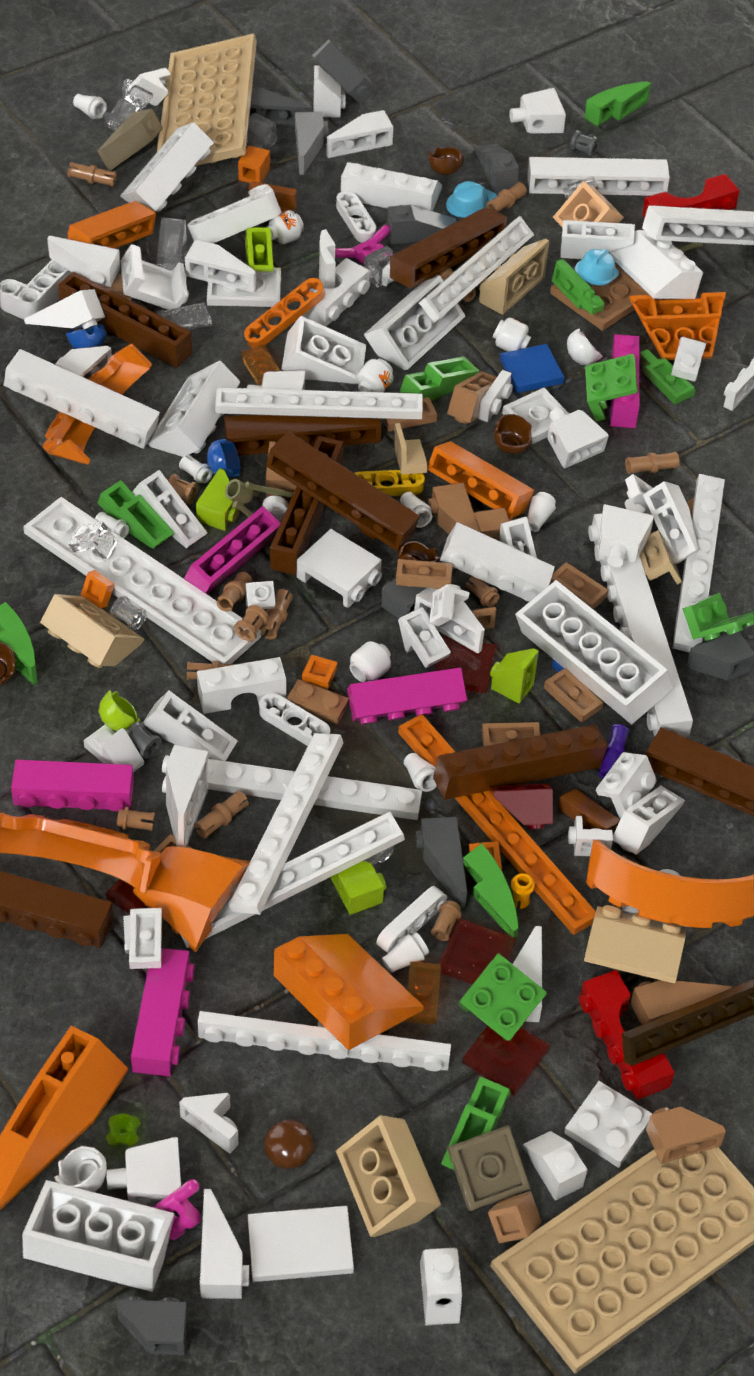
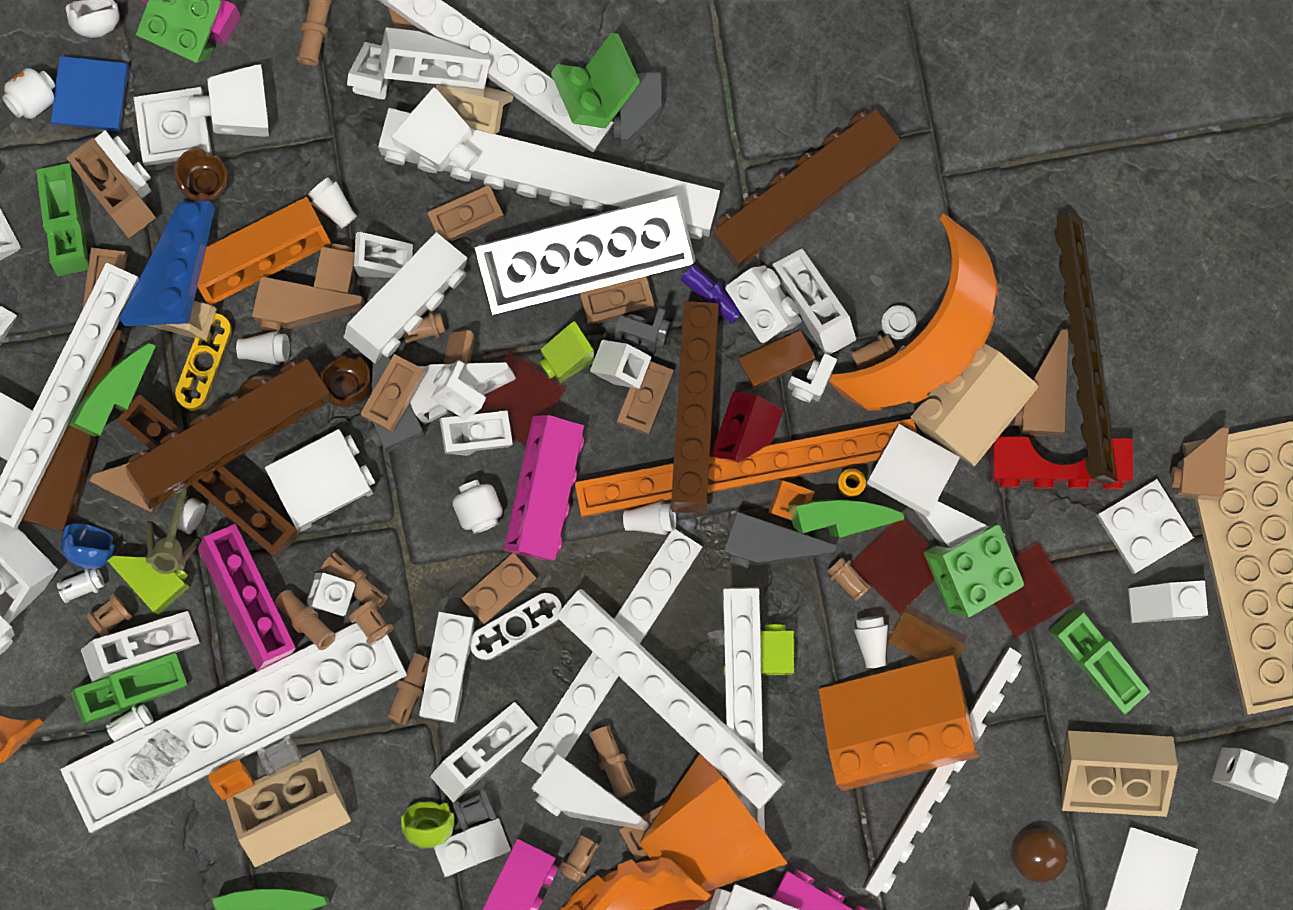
camera: 65 degrees left, 30 degrees up
orange plate [302,655,338,690] -> none
white head [356,359,394,393] -> none
white beam [376,886,447,953] -> none
dark tan tile [447,1125,531,1211] -> none
medium nougat panel [488,1192,541,1243] -> none
none -> bright green slope [68,343,156,436]
none -> blue wing [119,201,215,326]
none -> white brick [590,340,651,389]
none -> dark grey bracket [614,308,670,356]
none -> white tile [867,424,960,517]

